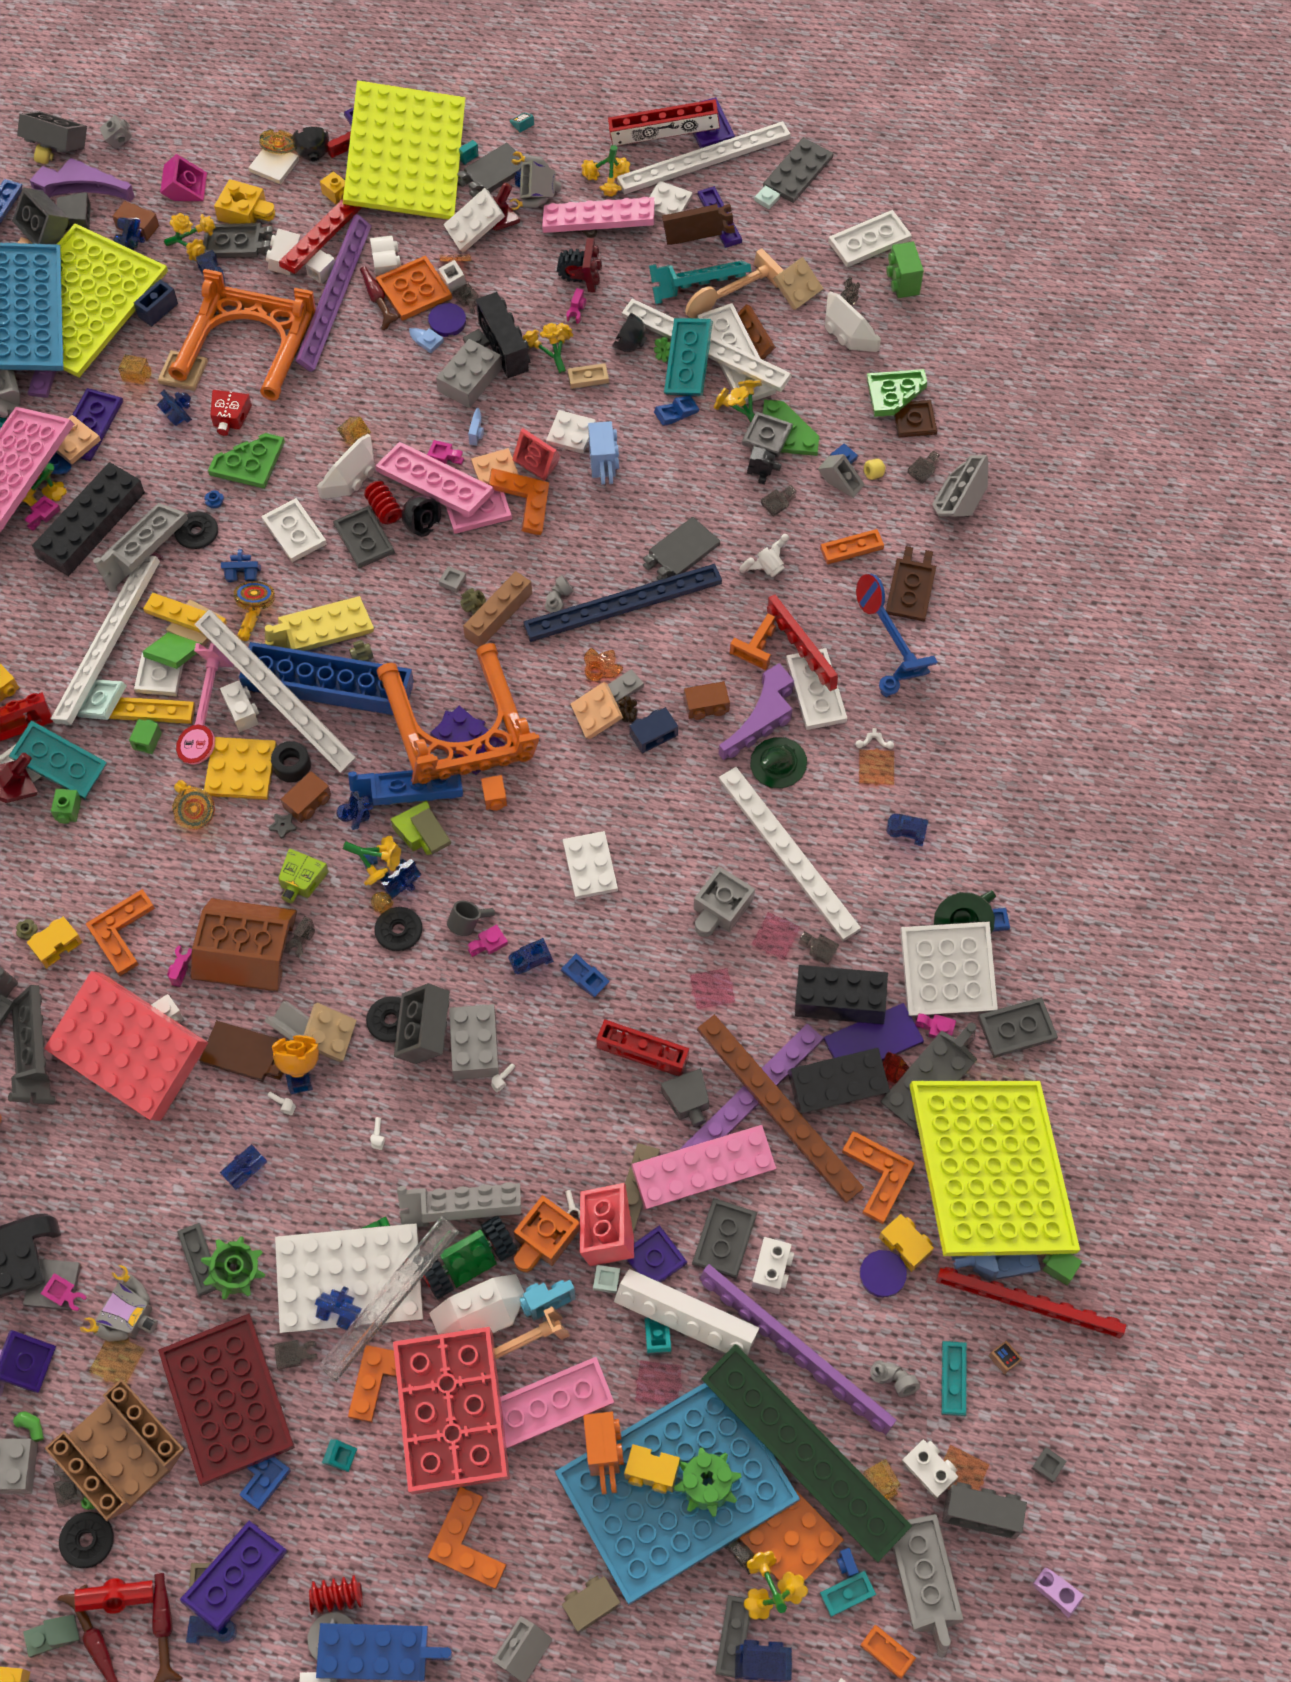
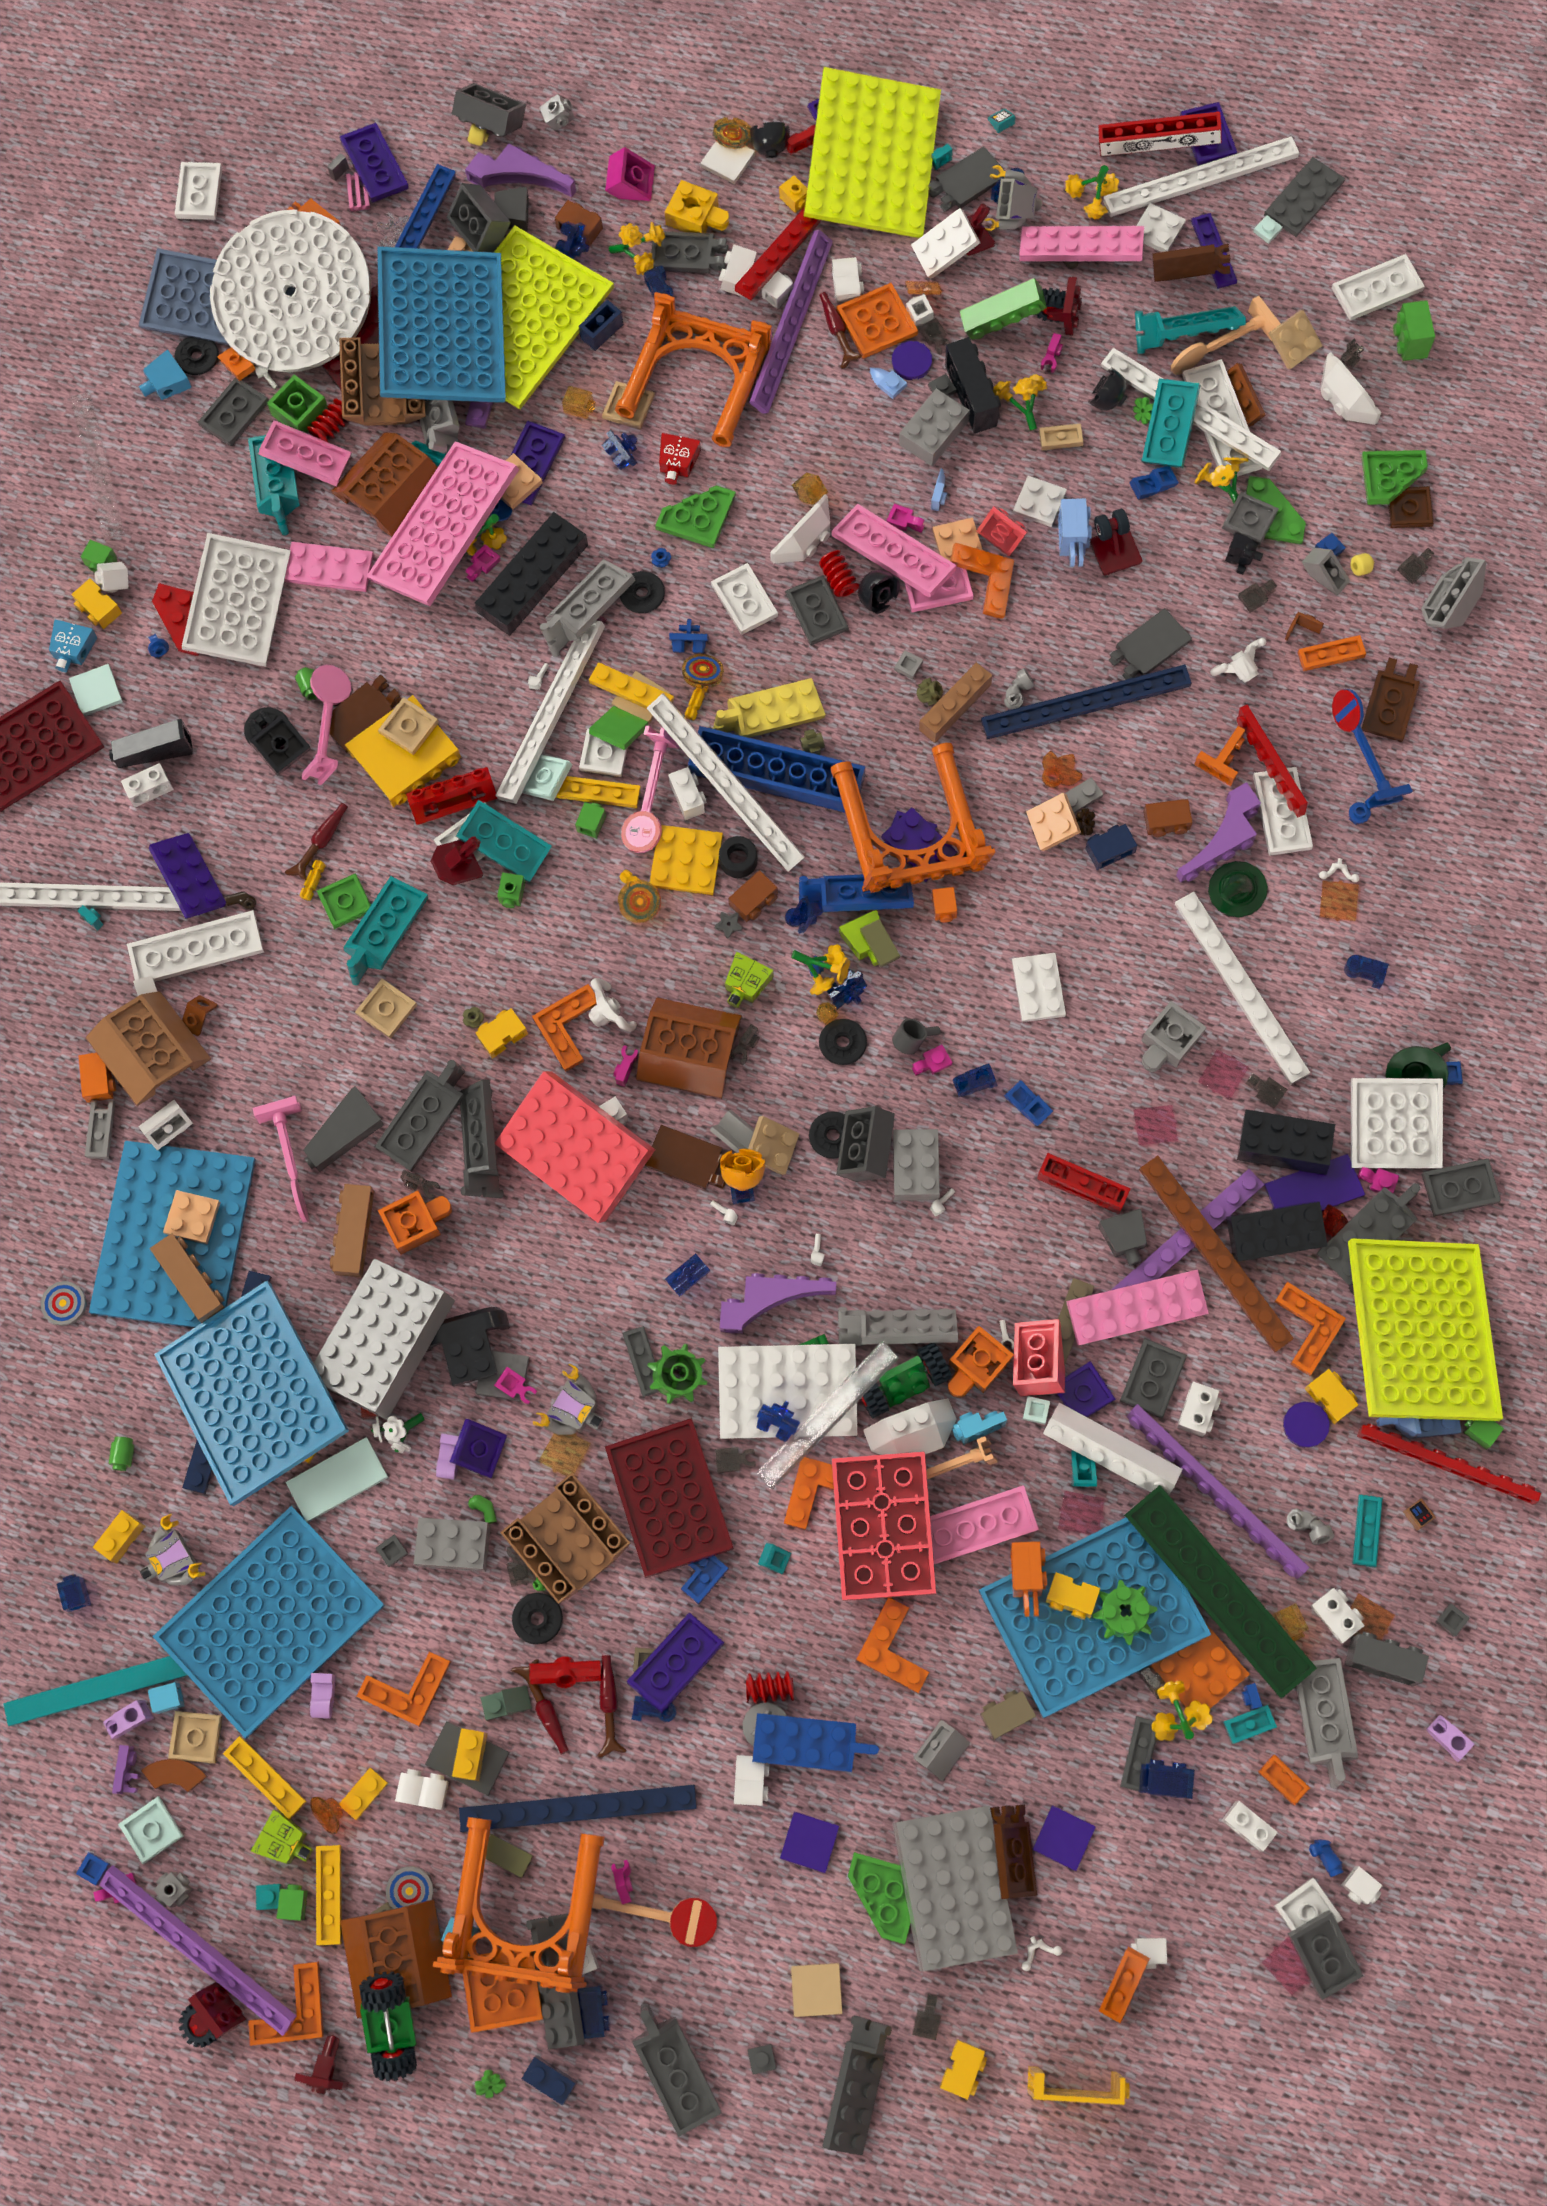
camera: 10 degrees right, 10 degrees up
none -> white hand [528,663,549,690]
none -> white piece [588,978,637,1032]
none -> medium lavender arch [720,1273,836,1334]
none -> brick [960,278,1047,340]
none -> dark red plate [1090,508,1143,576]
none -> dark orange bracket [1285,612,1324,641]

